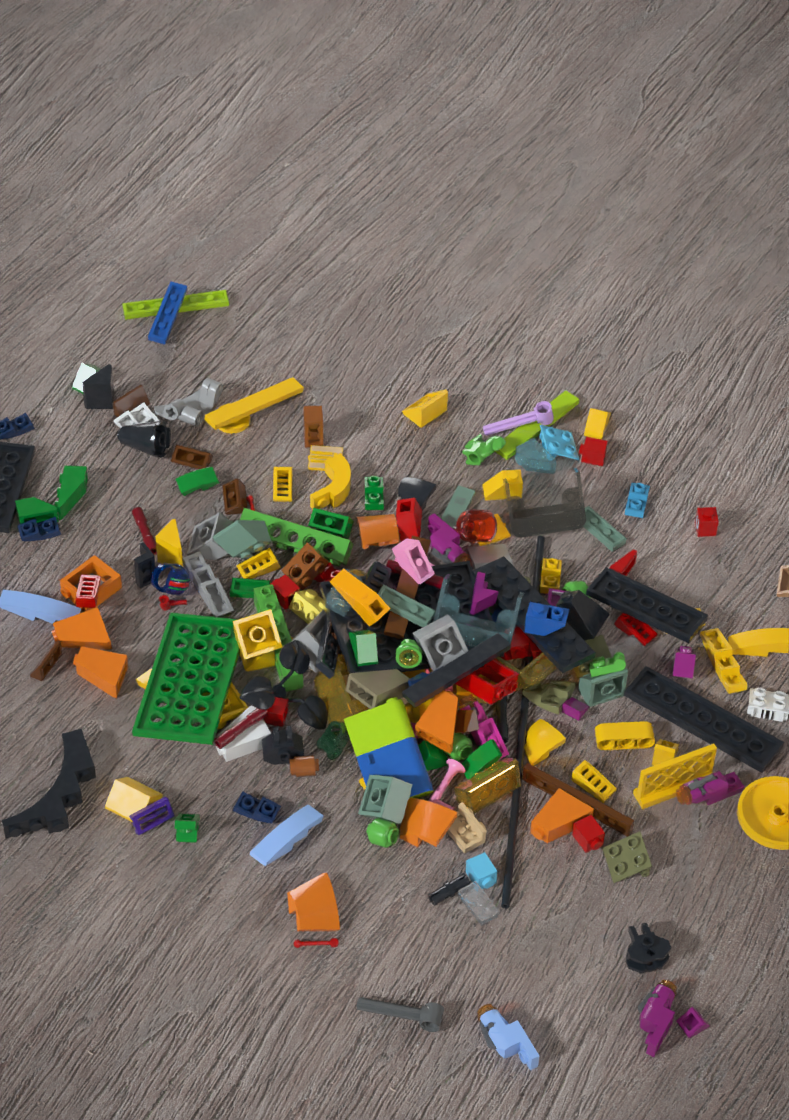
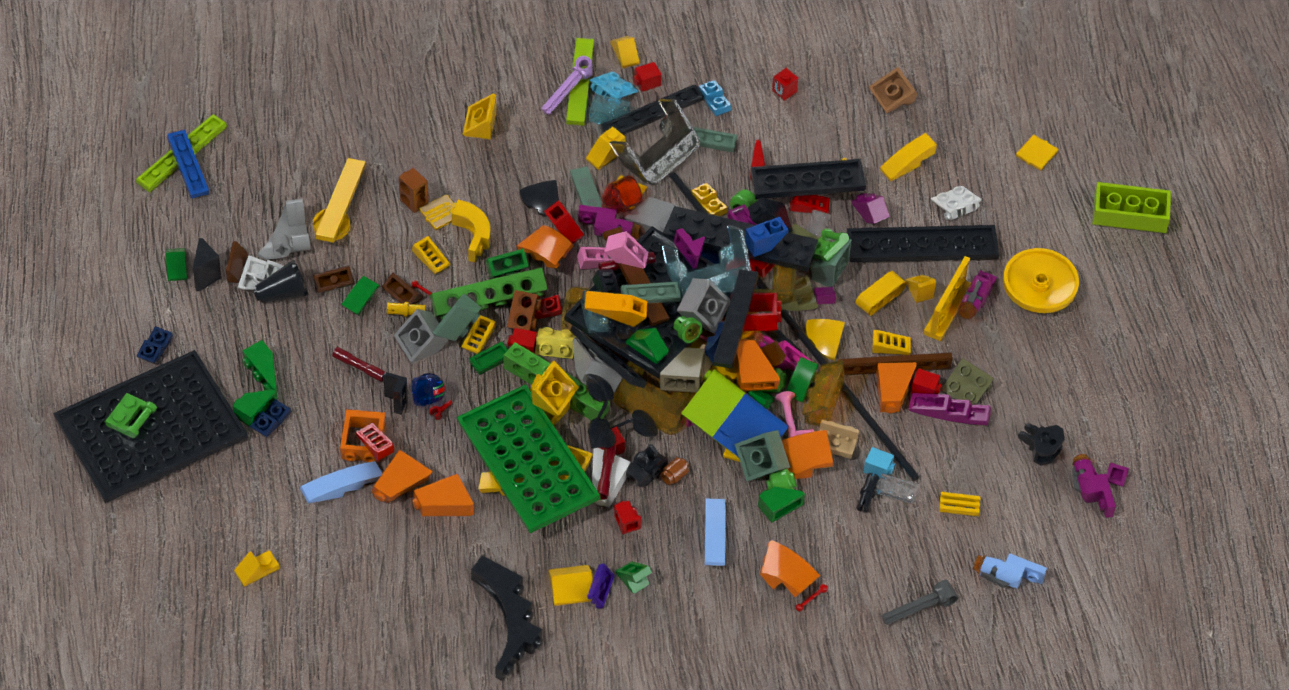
camera: 40 degrees left, 5 degrees up
reddish brown slope [30,640,62,681] -> none
yellow slope [155,519,183,573] -> none
light grey slope [182,551,234,617] -> none
dark blue slope [233,791,281,824] -> none
clear green piece [316,721,350,760] -> none
green slope [365,476,384,510] -> none
bright green animal [462,434,506,465] -> none
yellow slope [700,628,747,694] -> none
none -> yellow pin [387,302,426,317]
none -> black tile [601,84,704,135]
none -> red brick [614,500,642,535]
none -> green slope [758,487,805,523]
none -> magenta slope [909,393,991,425]
none -> yellow tile [939,492,980,517]

